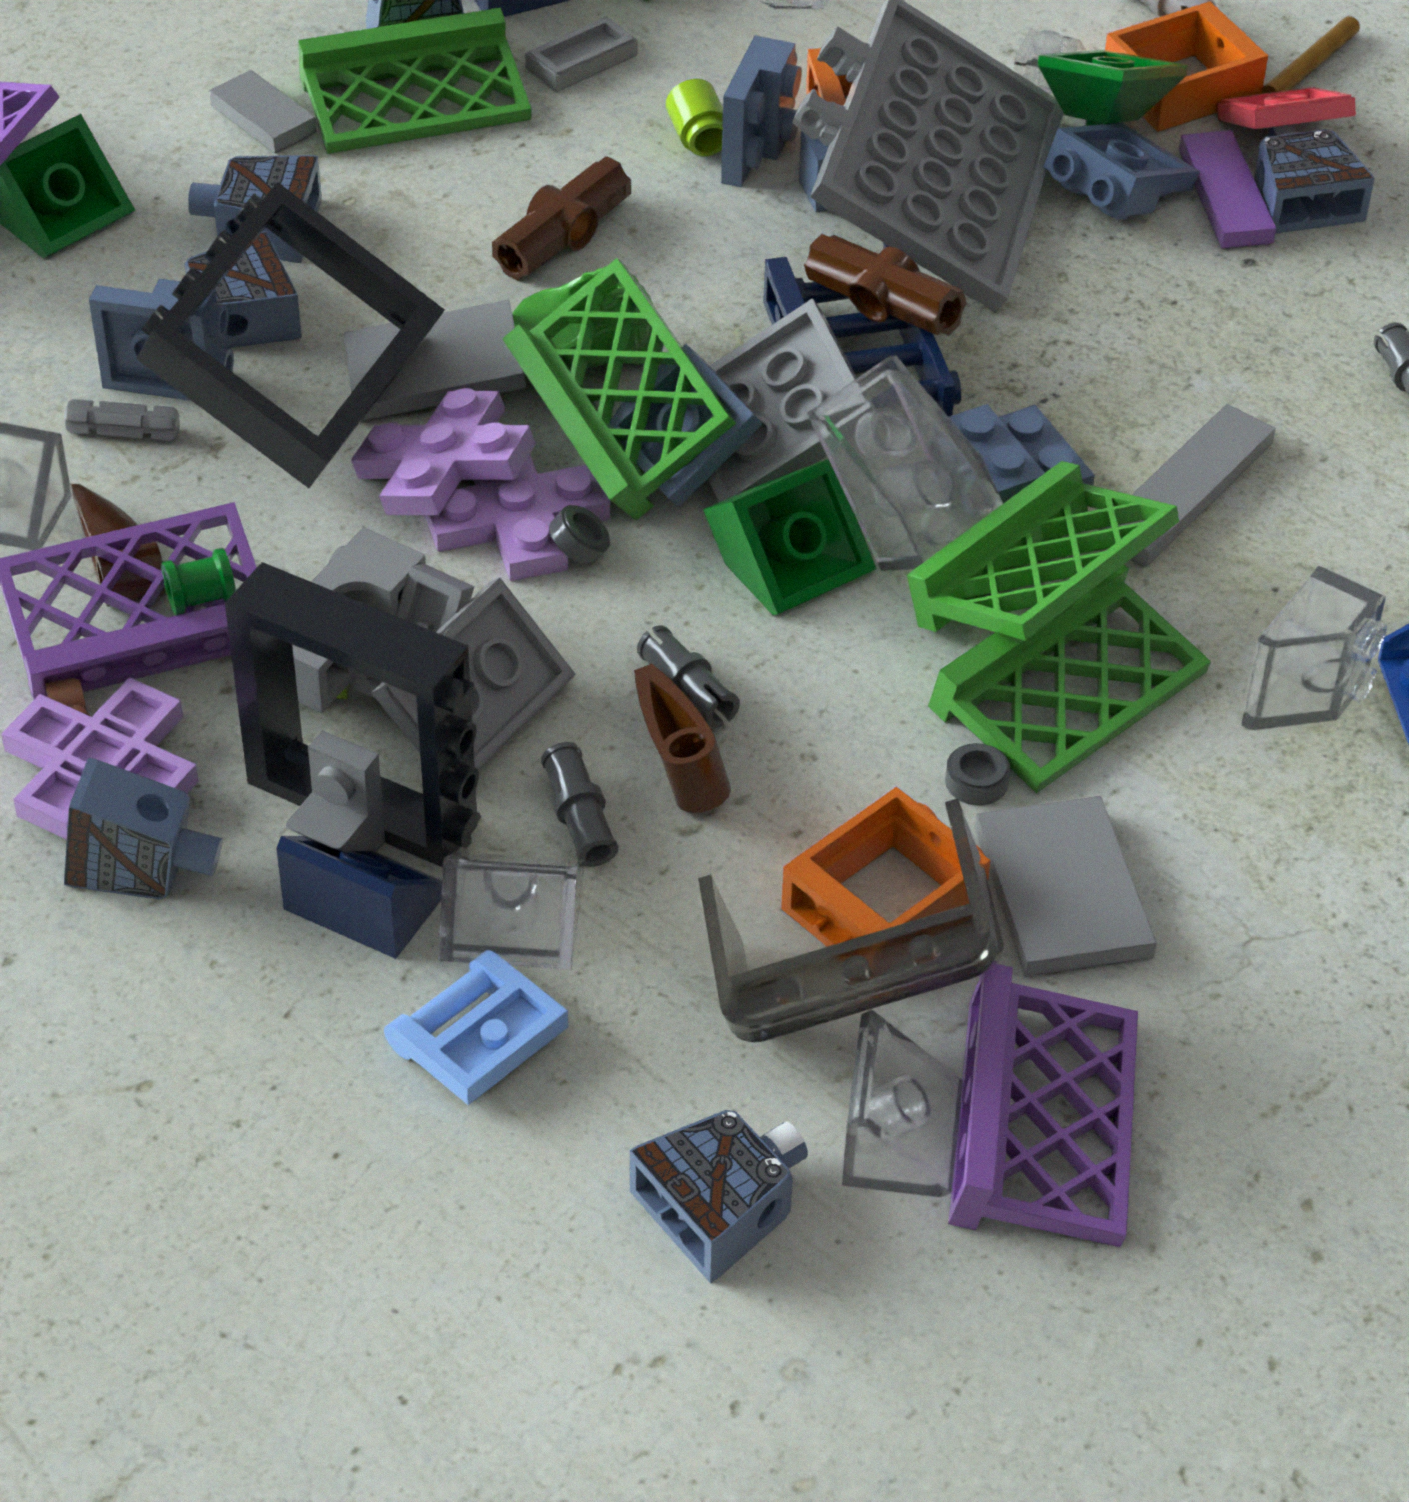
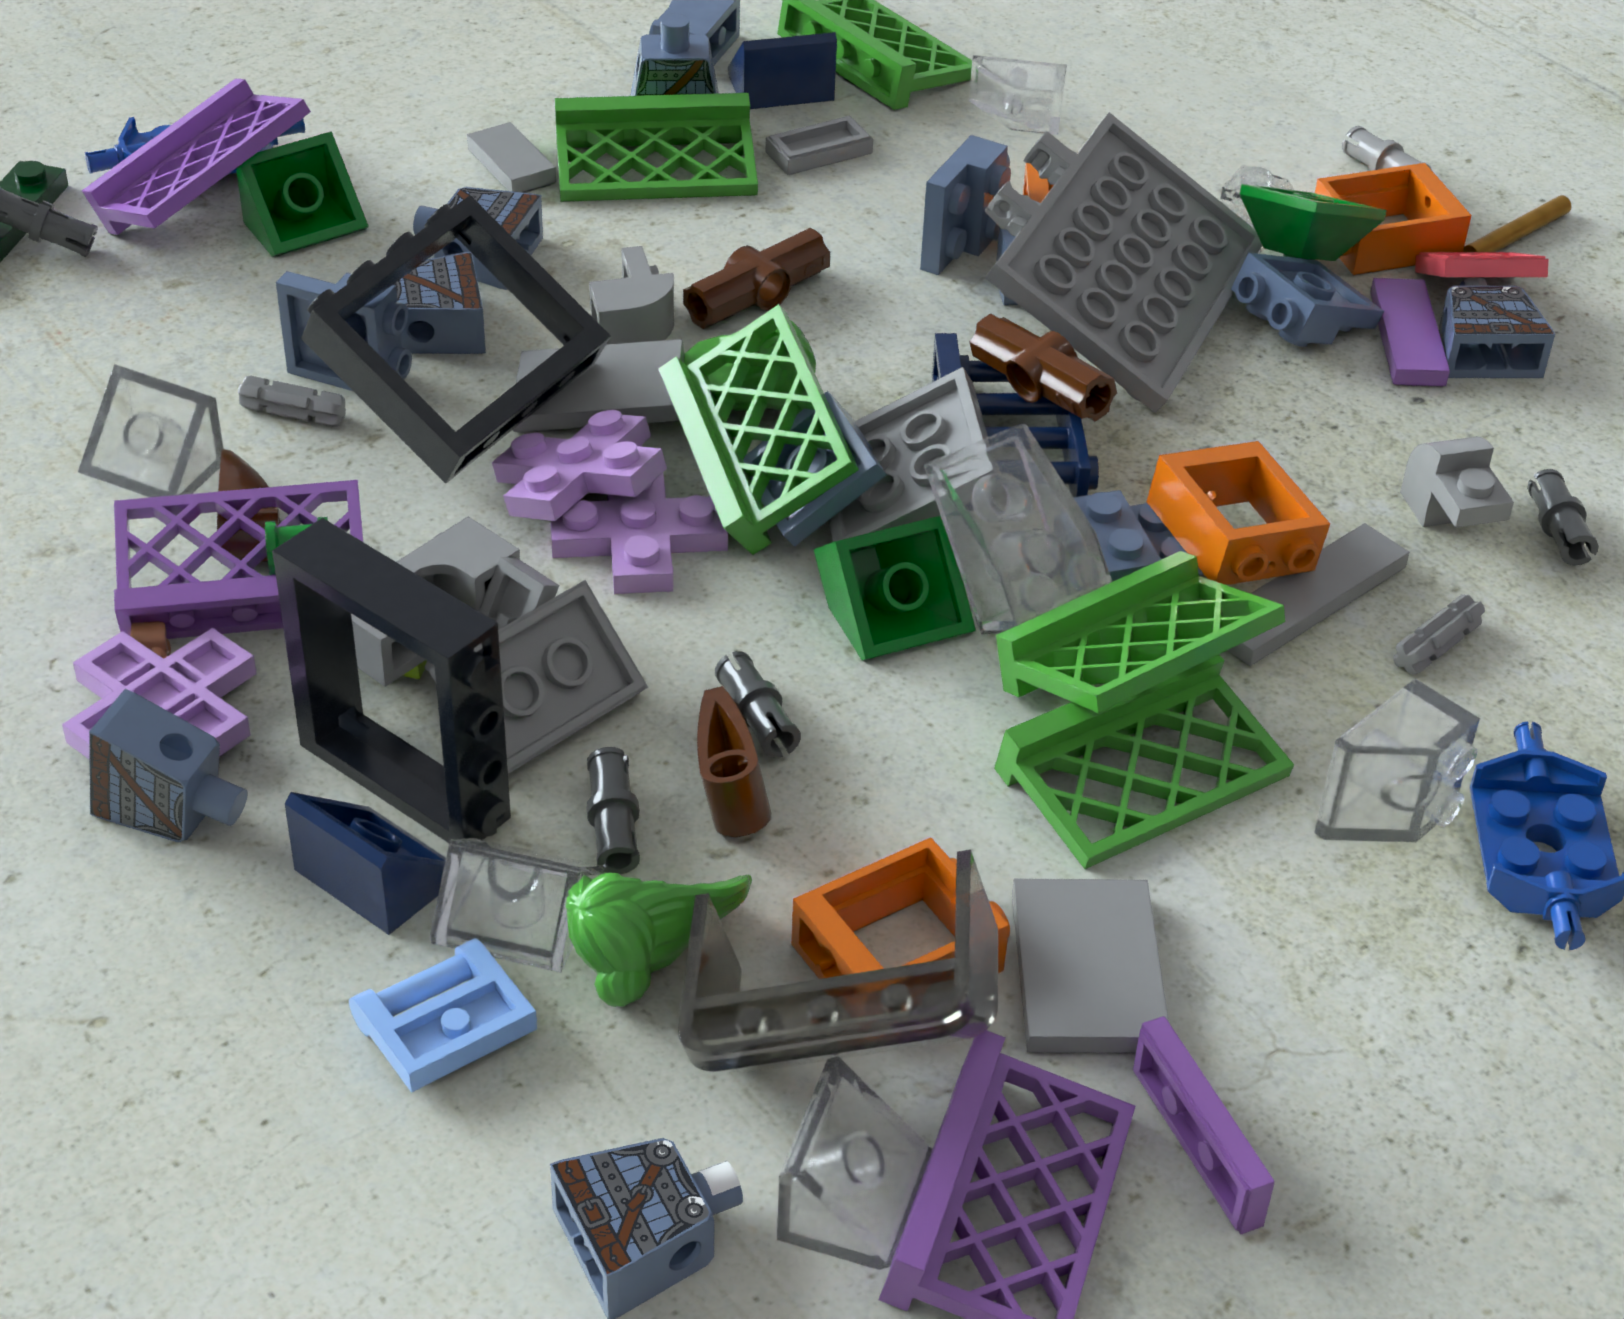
camera: 10 degrees right, 5 degrees down
light grey slope [286,730,385,851] -> none
dark grey tile [549,505,610,565] -> none
lime brick [665,79,723,157] -> none
dark grey tile [945,743,1010,805] -> none
none -> bright green hair [565,873,752,1007]
none -> light grey brick [589,246,674,345]
none -> medium lavender tile [1133,1016,1275,1234]
none -> orange window [1146,441,1330,585]
none -> light grey axle [1393,595,1485,674]
none -> light grey brick [1400,436,1514,528]

